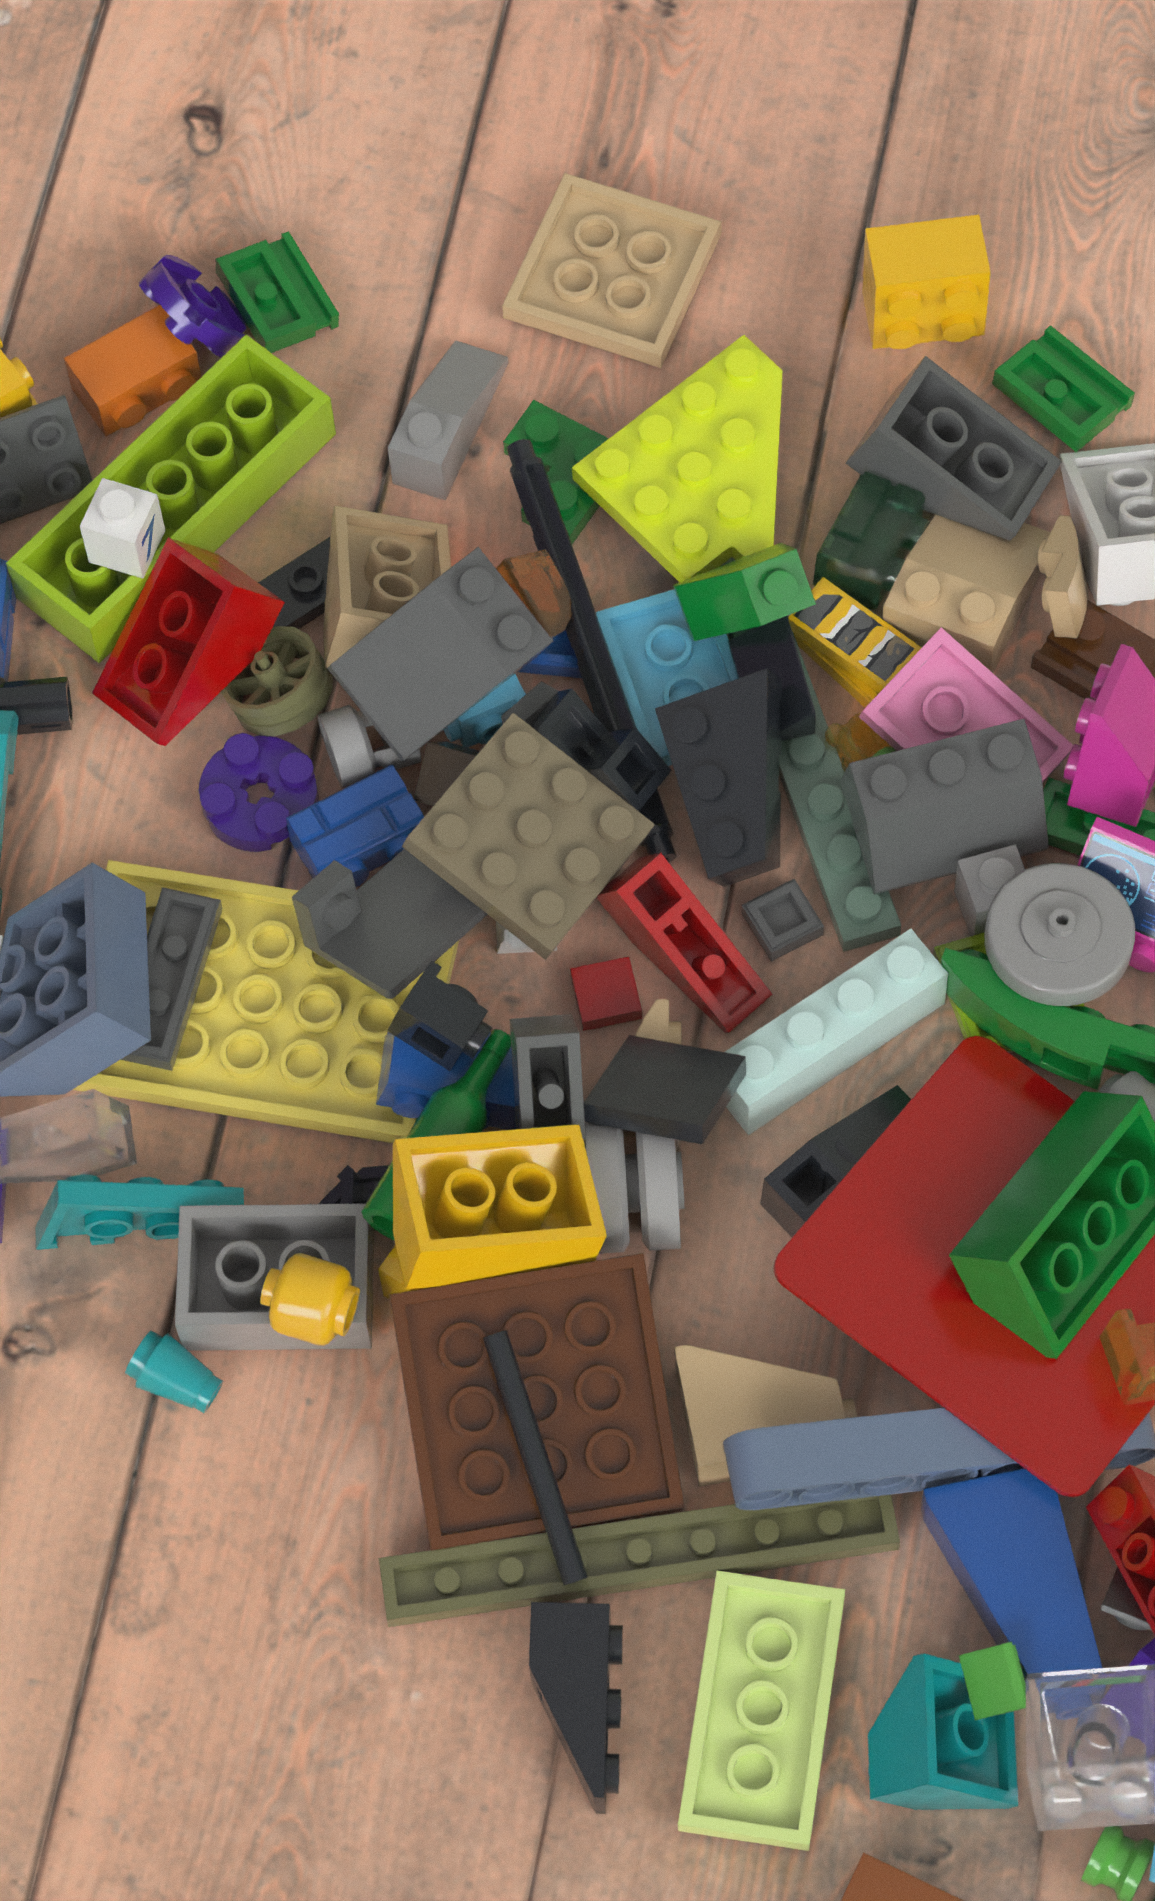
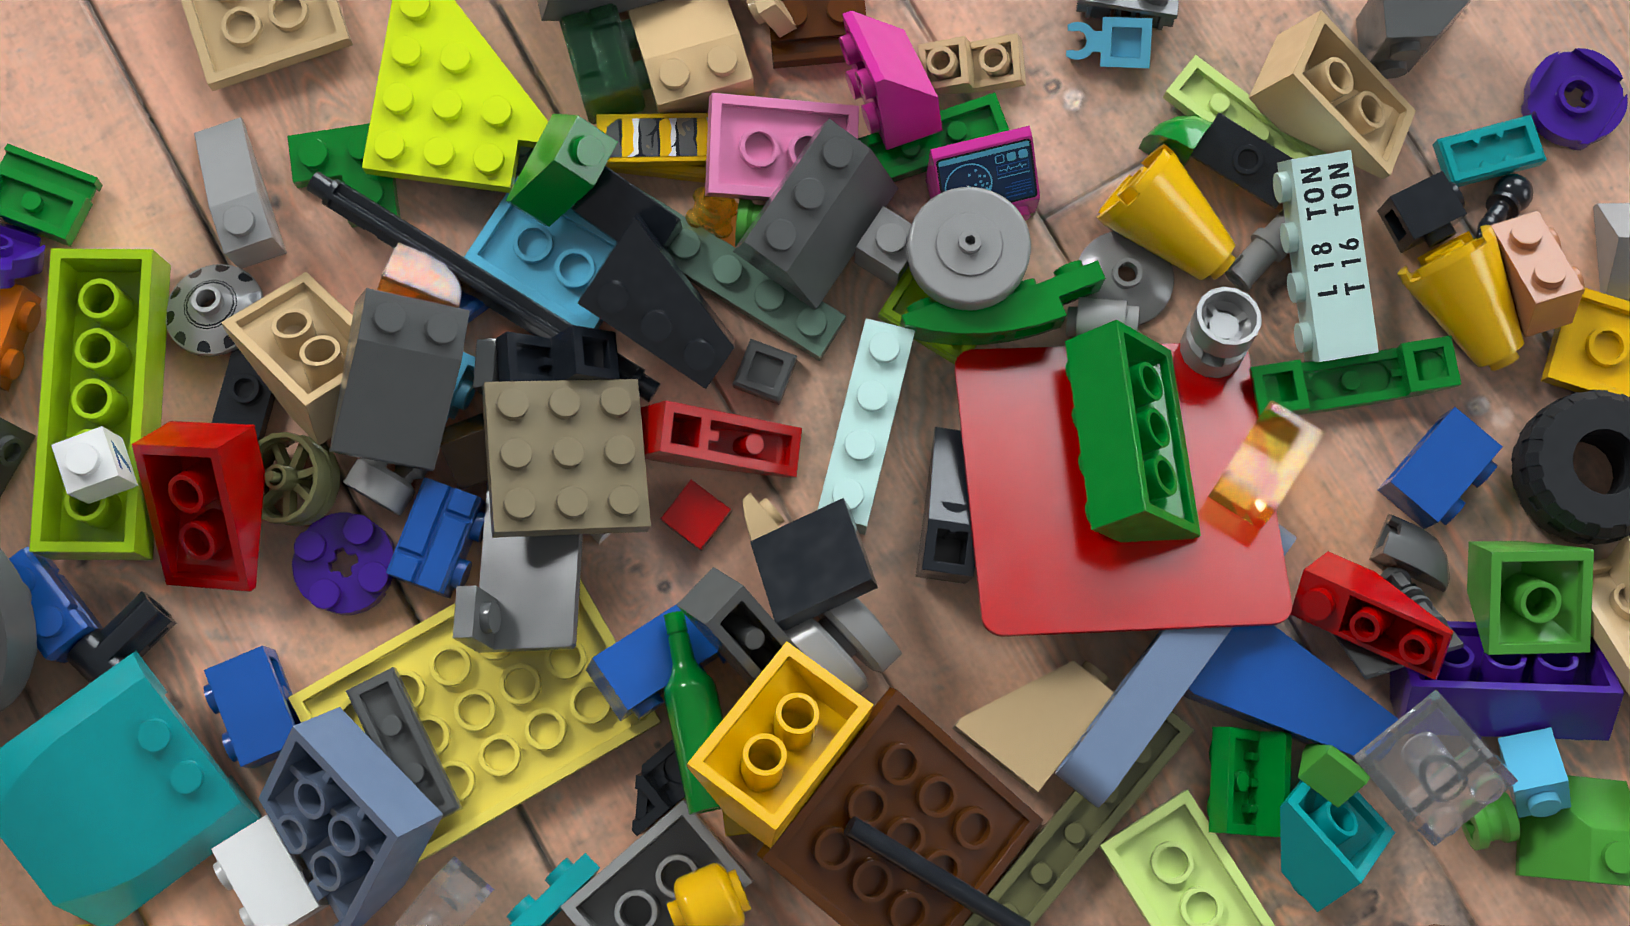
camera: 45 degrees left, 15 degrees up
black brick [387,960,493,1071] -> none
none -> light grey dish [166,264,264,357]
none -> blue brick [203,645,301,769]
none -> green bracket [1207,726,1292,837]

